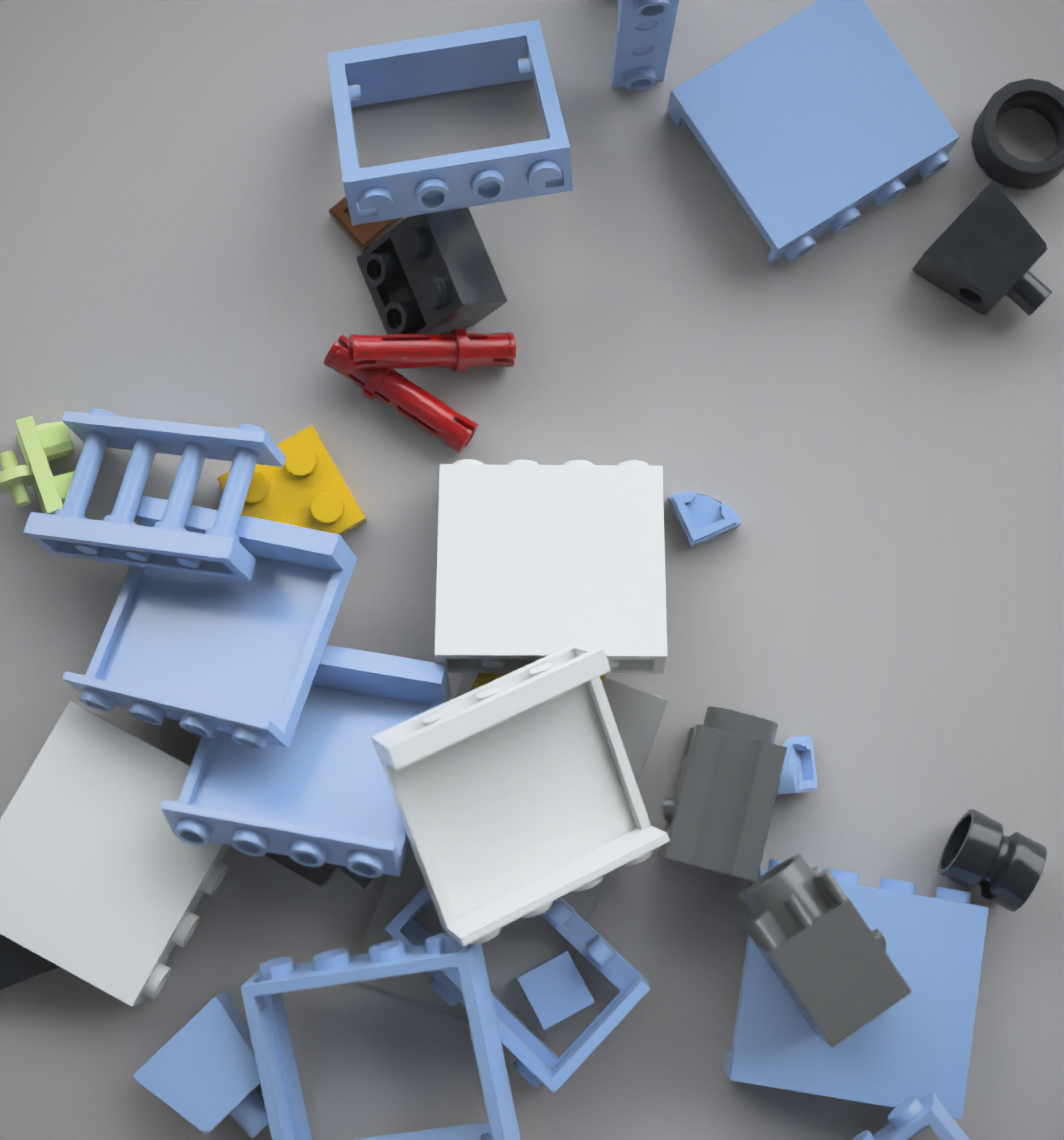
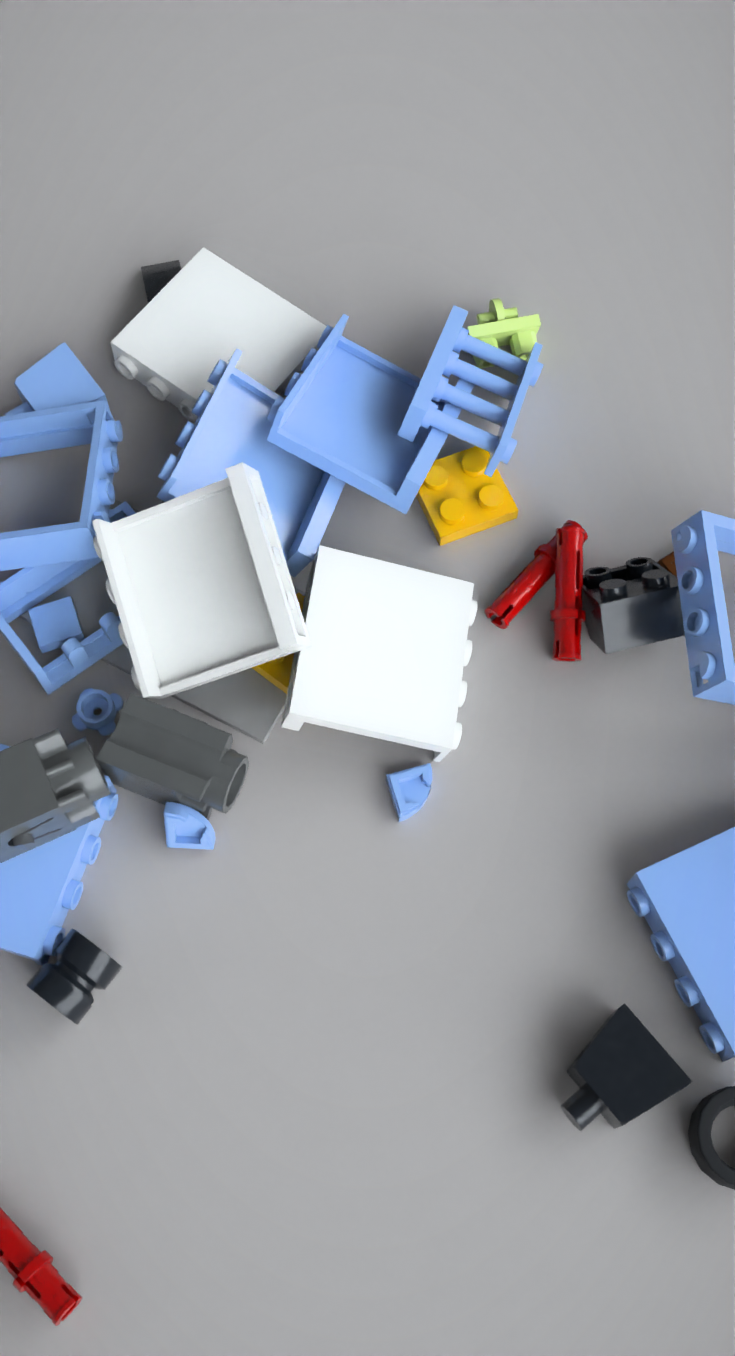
camera: 100 degrees right, 15 degrees down
none -> light blue plate [72,688,123,736]

